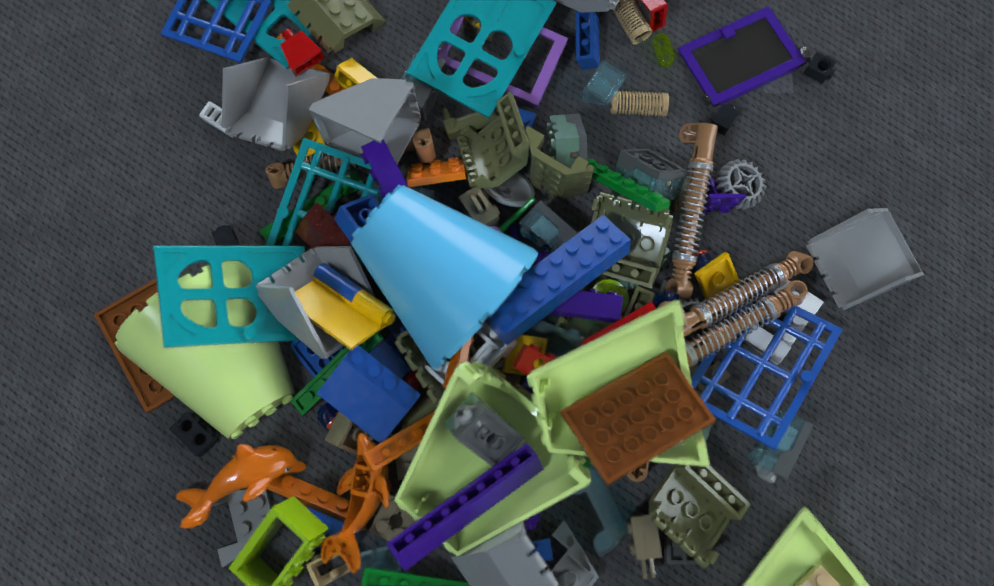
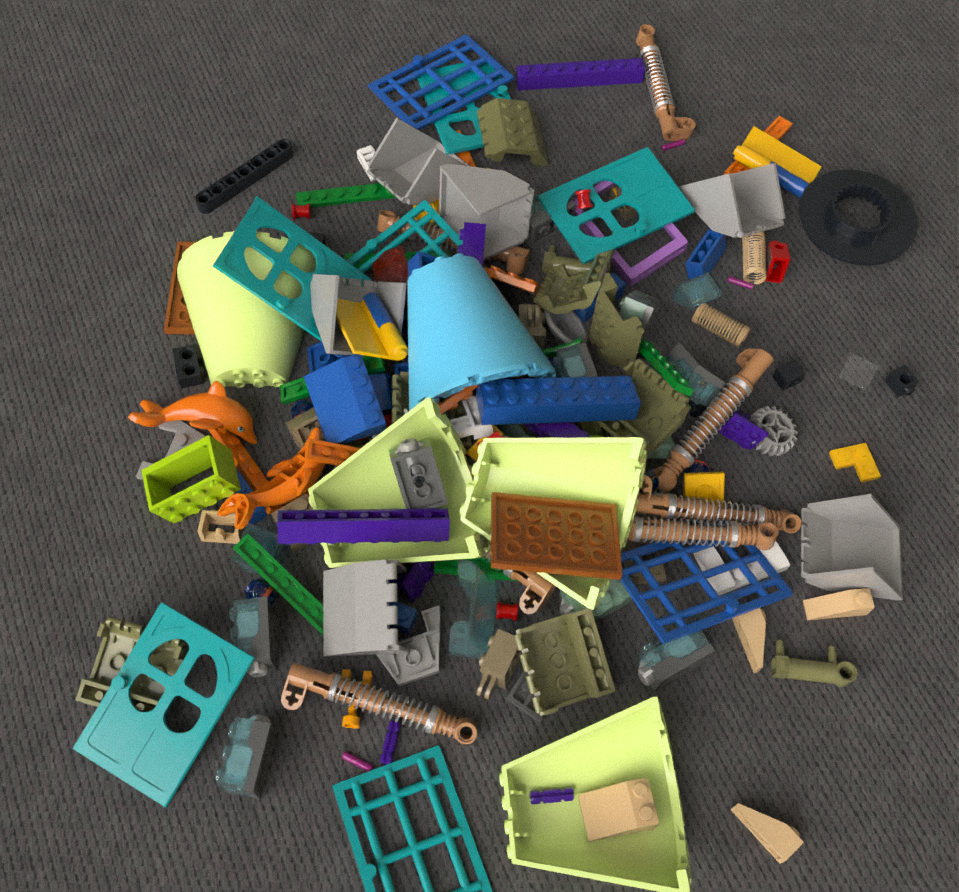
camera: 25 degrees right, 15 degrees down
red torso [280,29,325,77] -> none
clear neon green beam [652,33,675,67] -> none
door [678,6,811,107] -> none
none -> black beam [195,139,293,214]
none -> red bush [292,203,311,219]
none -> green plate [296,183,396,208]
none -> red bush [496,601,518,622]
none -> red bush [575,189,593,209]
none -> magenta piece [727,276,754,290]
none -> tan slope [730,803,804,863]
none -> tan slope [732,608,766,673]
none -> olive piece [771,640,858,687]
none -> tan slope [803,588,875,620]
none -> yellow plate [829,443,881,483]

